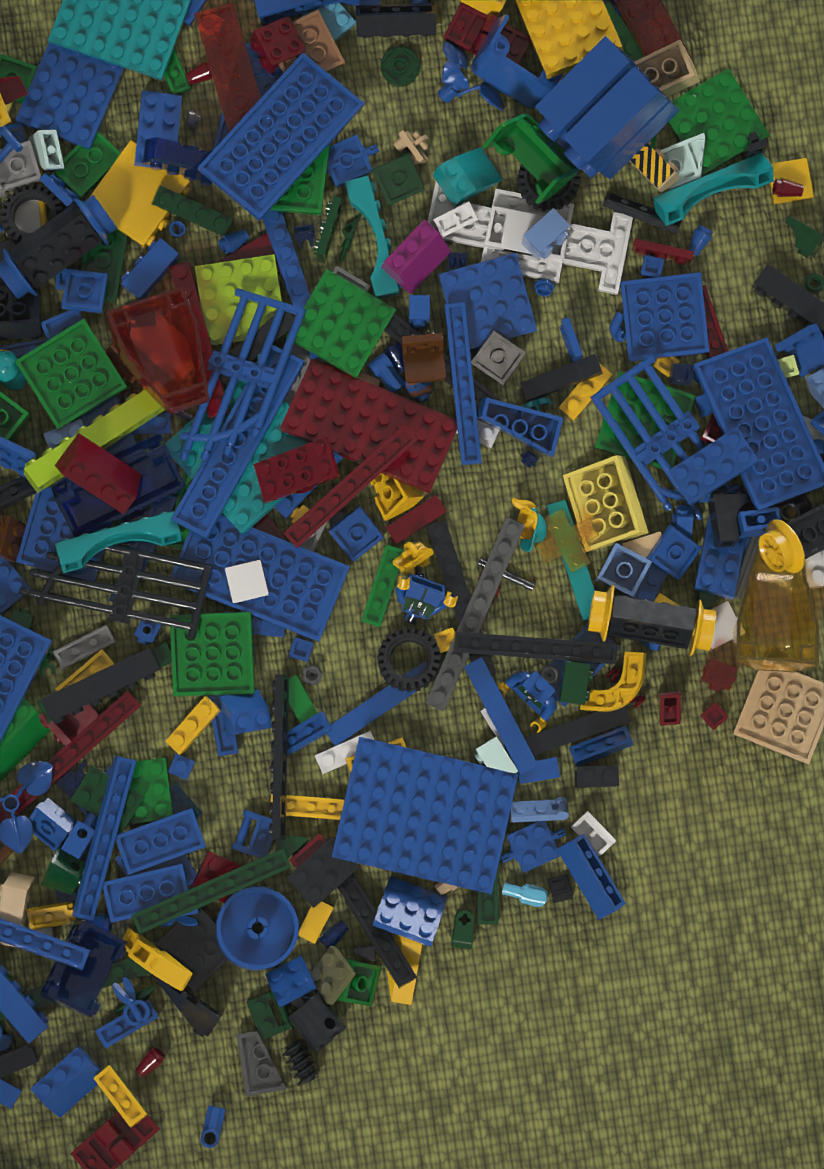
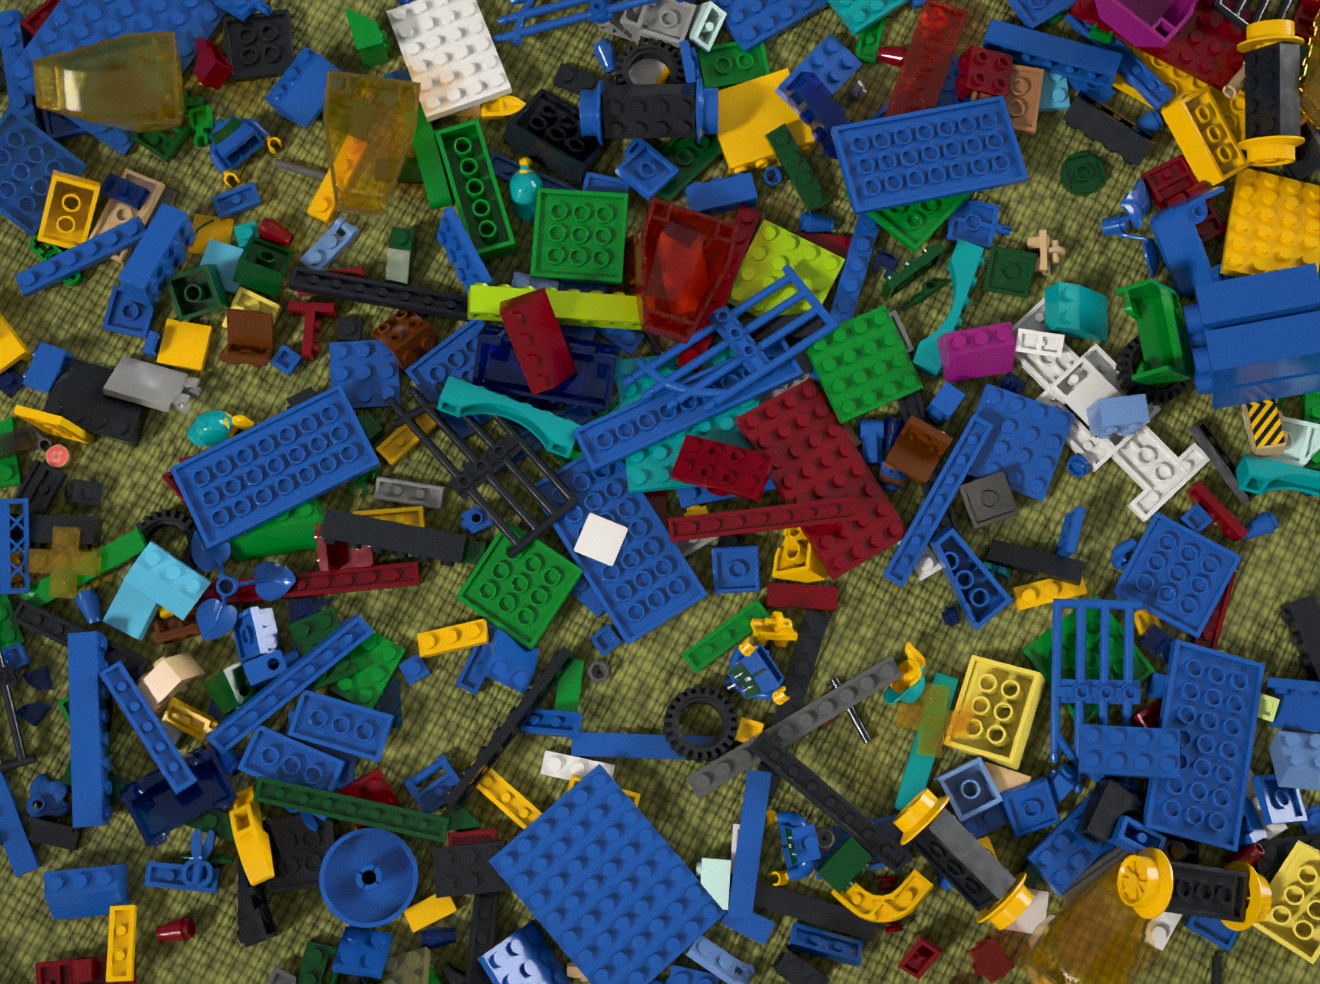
camera: 40 degrees right, 5 degrees down
none -> yellow plate [376,413,437,467]

